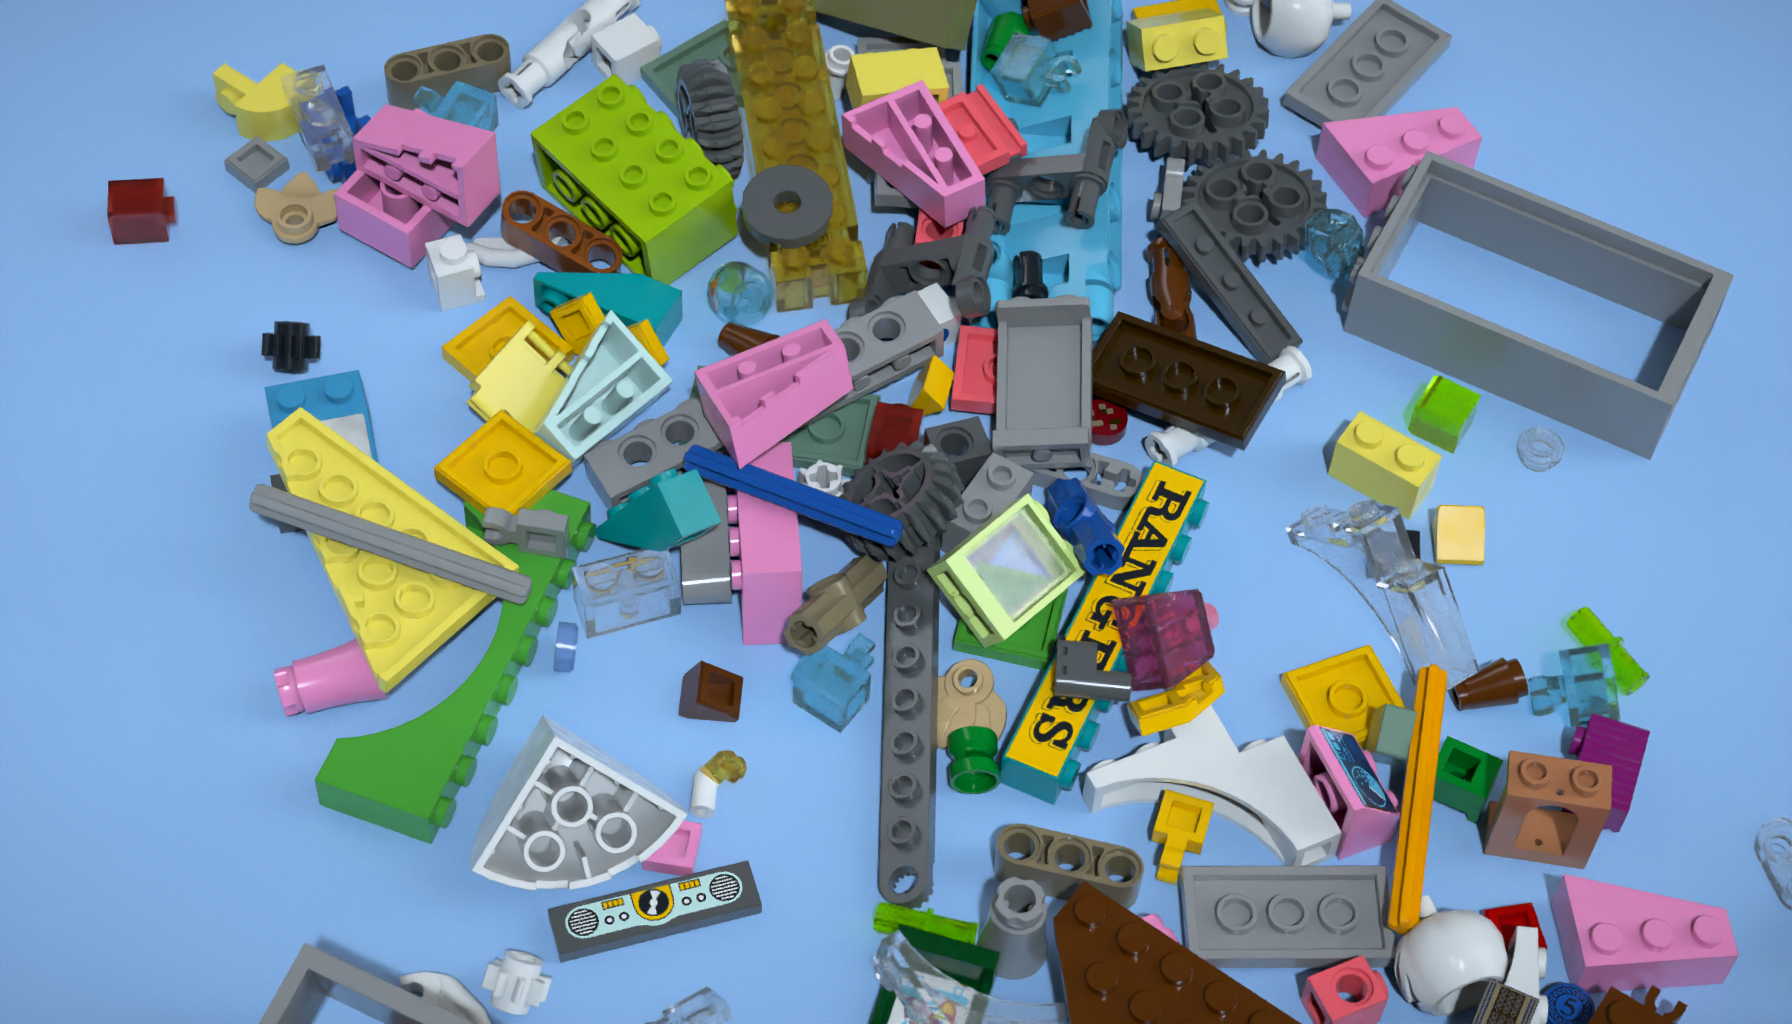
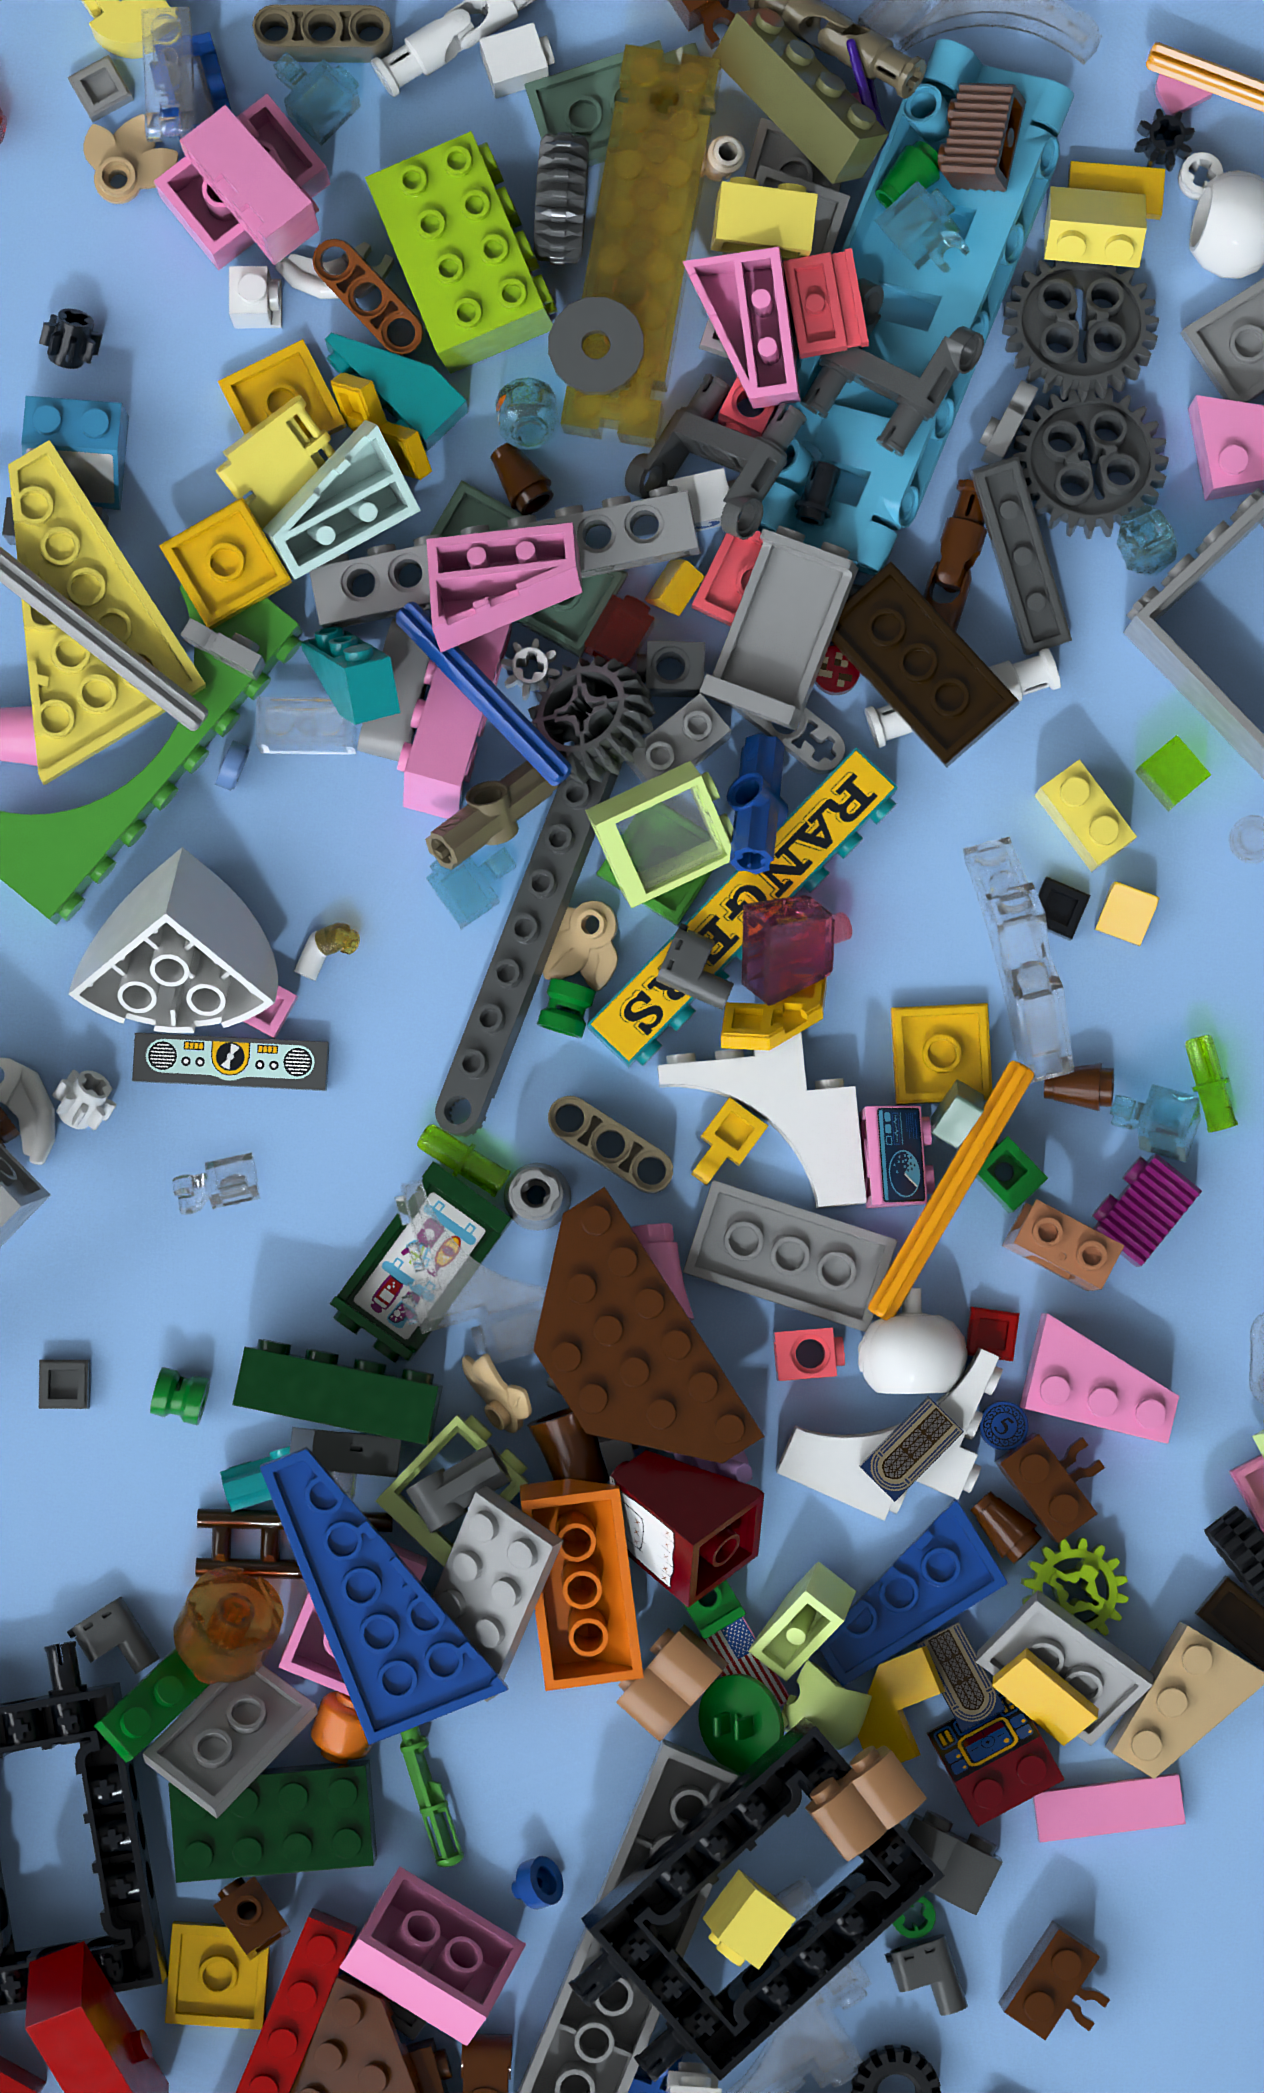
camera: 20 degrees right, 30 degrees up
reddish brown slope [678,660,743,722] -> none

